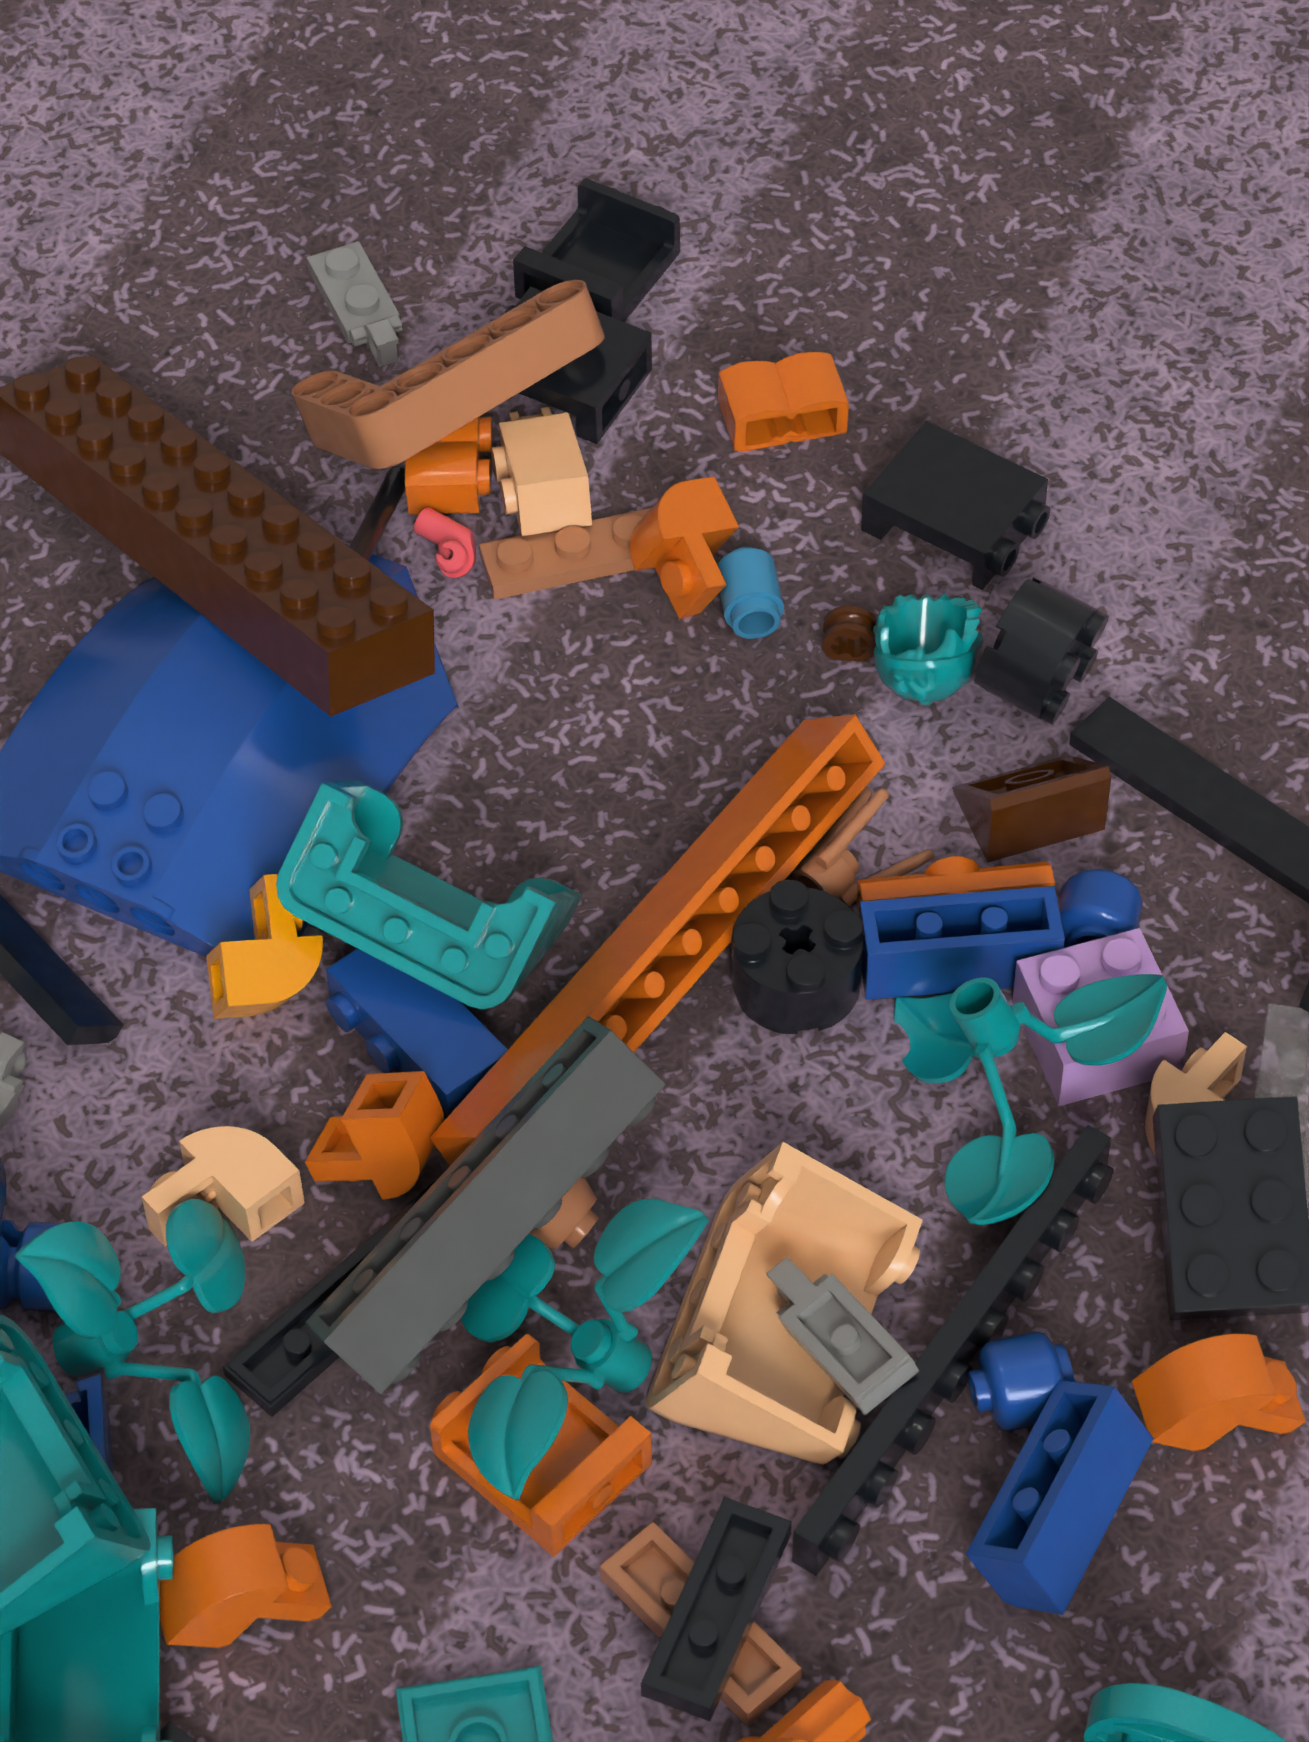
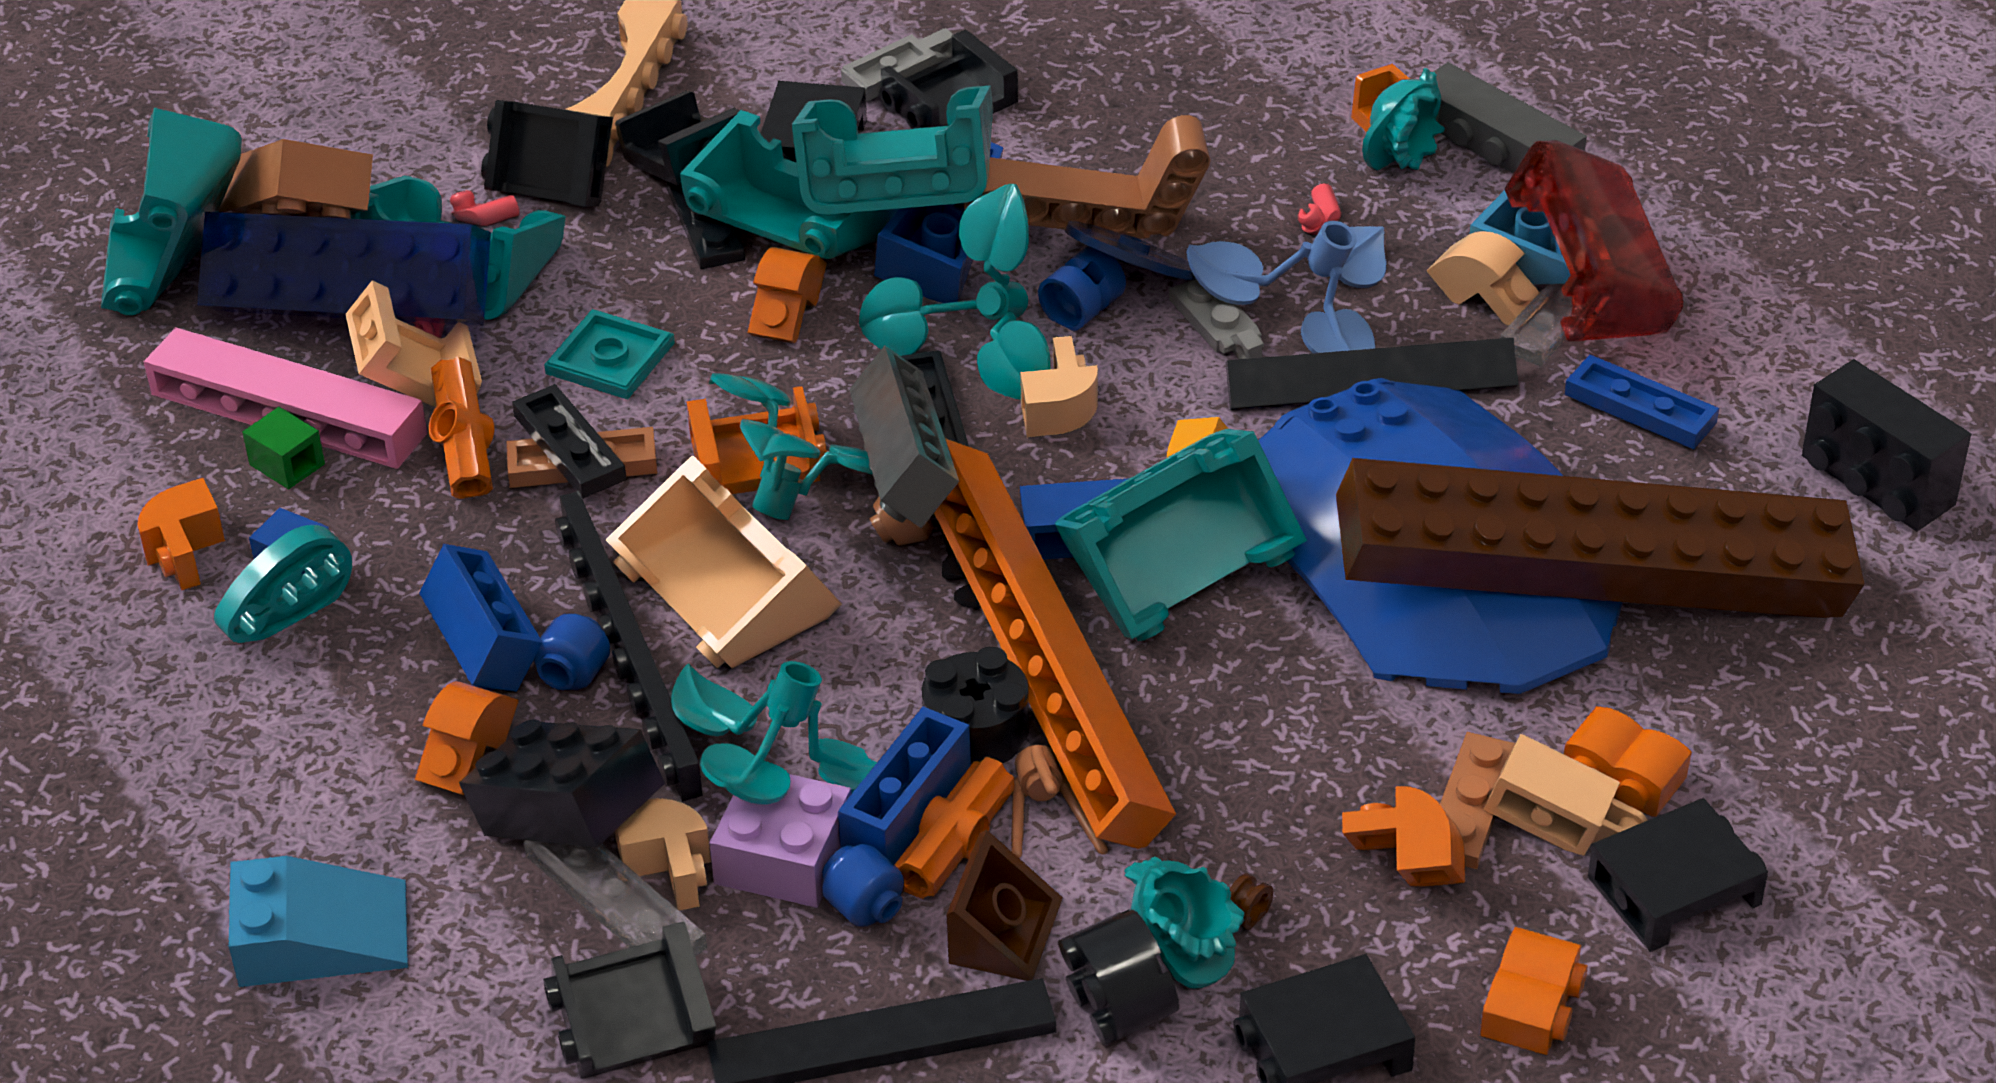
camera: 125 degrees right, 10 degrees down
nougat beam [291,280,605,469] -> none
orange brick [305,1071,444,1200] -> none
light grey hinge [306,241,403,367] -> none
black bar [349,467,405,561] -> none
coral arm [414,507,476,578] -> none
black panel [513,178,680,322] -> none
dark azure brick [717,547,784,639] -> none
light grey hinge [766,1256,919,1415] -> none

